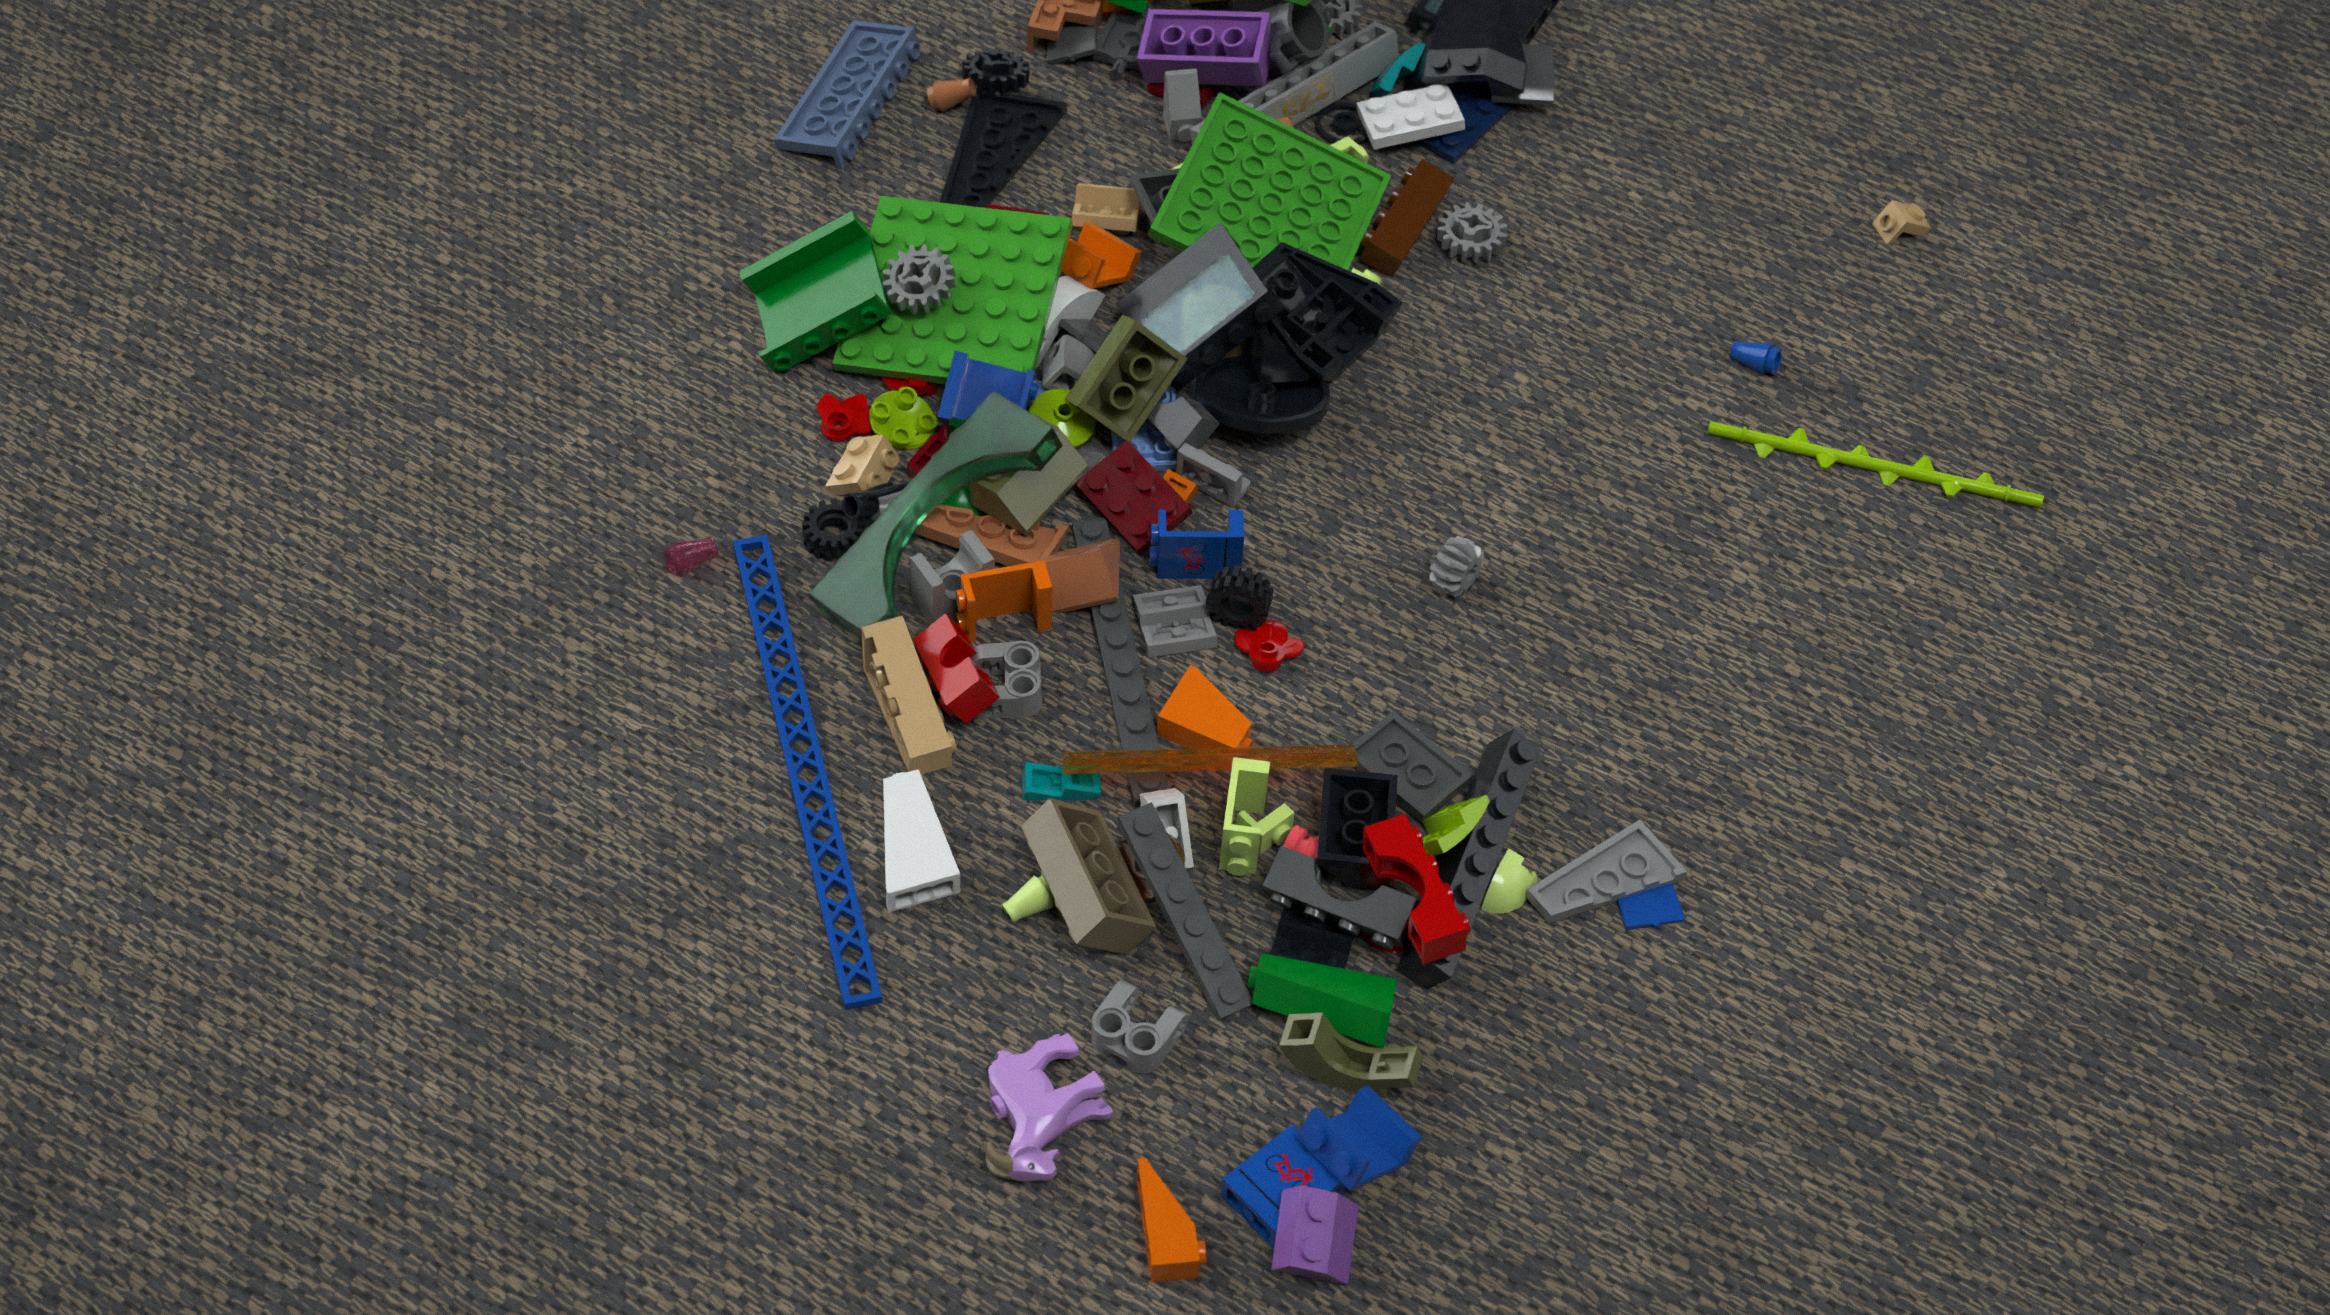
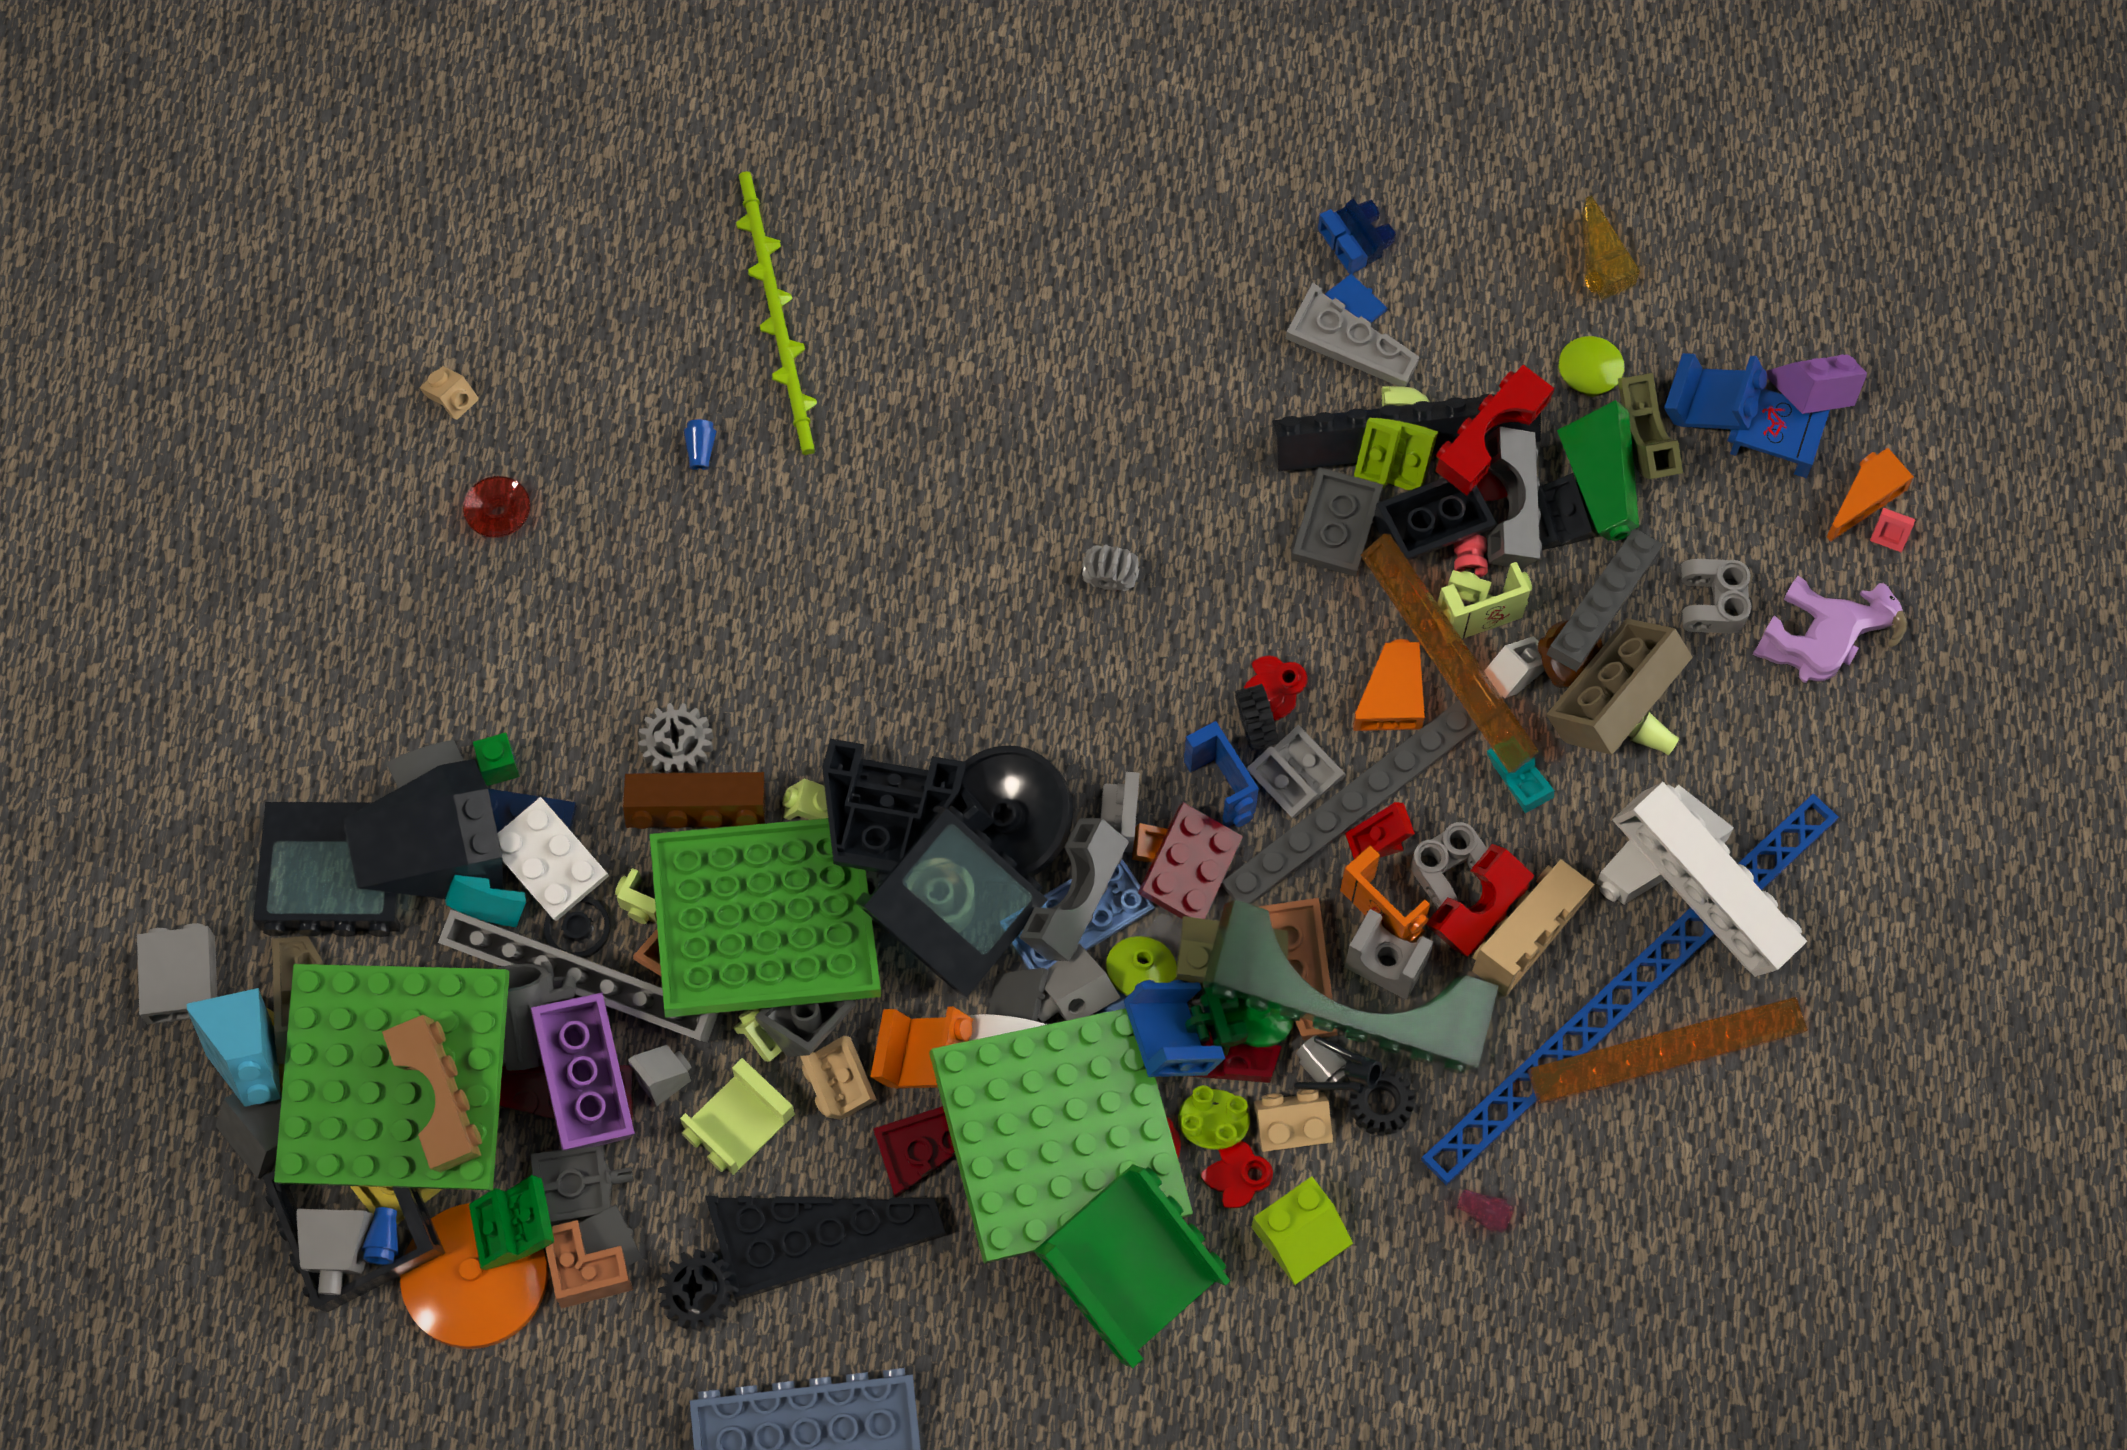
camera: 115 degrees left, 15 degrees up
light grey gear [882,244,956,314] -> none
nougat cone [927,78,976,112] -> none
nougat slope [1044,538,1120,613] -> none
olive slope [1065,315,1188,442] -> none
none -> clear red dish [463,476,530,538]
none -> green brick [473,732,520,786]
none -> yellowish green panel [680,1058,795,1175]
none -> lime slope [1251,1176,1353,1285]
none -> hips [1318,198,1396,274]
none -> red slope [1345,802,1415,859]
none -> clear orange tile [1528,997,1808,1105]
none -> lime dish [1558,336,1624,397]
none -> clear yellow slope [1582,195,1640,300]
none -> white brick [1612,782,1807,977]
none -> coral tile [1870,508,1915,553]

